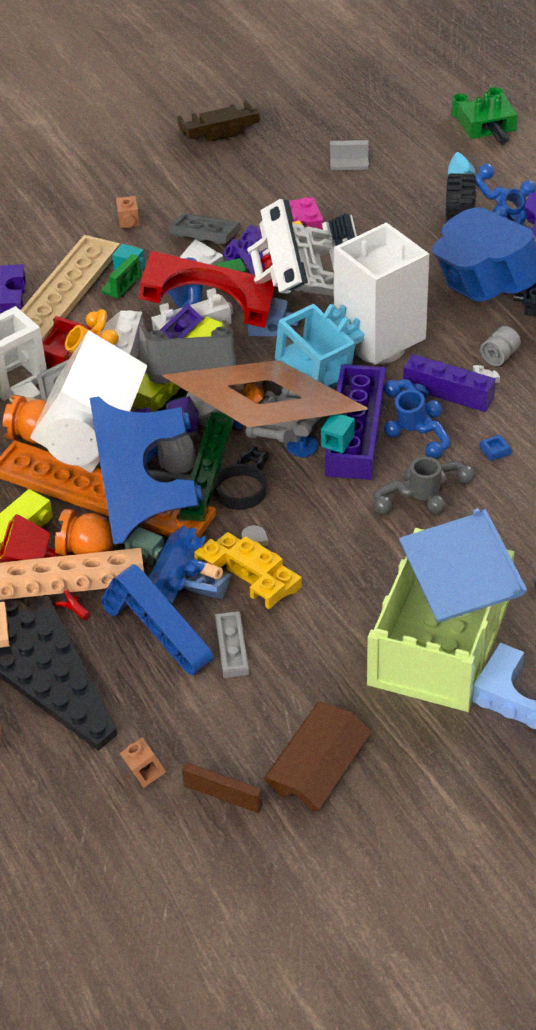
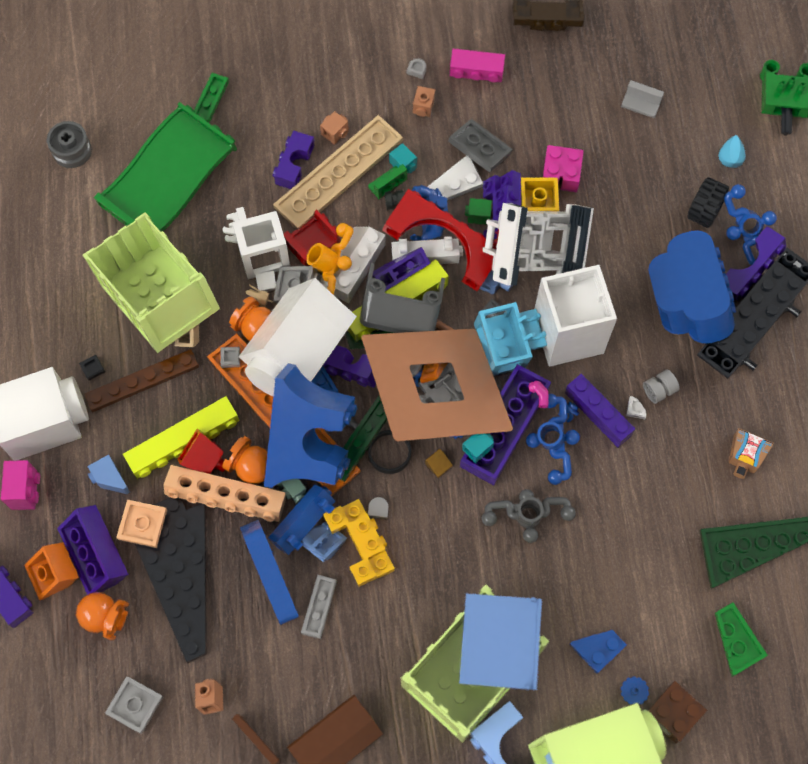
camera: 20 degrees right, 25 degrees up
red bar [54,589,90,620] -> none
light grey helmet [157,435,196,474] -> none
arm [184,559,223,580] -> none
blue tile [480,435,511,461] -> none
none -> light grey plate [105,676,163,734]
none -> light grey tile [221,347,241,368]
none -> nougat brick [320,111,349,145]
none -> pearl dark grey wheel [385,190,404,210]
none -> light grey tile [406,59,426,79]
none -> pearl gold slope [425,449,453,478]
none -> dark pink brick [450,49,505,82]
none -> dark pink arm [528,381,549,408]

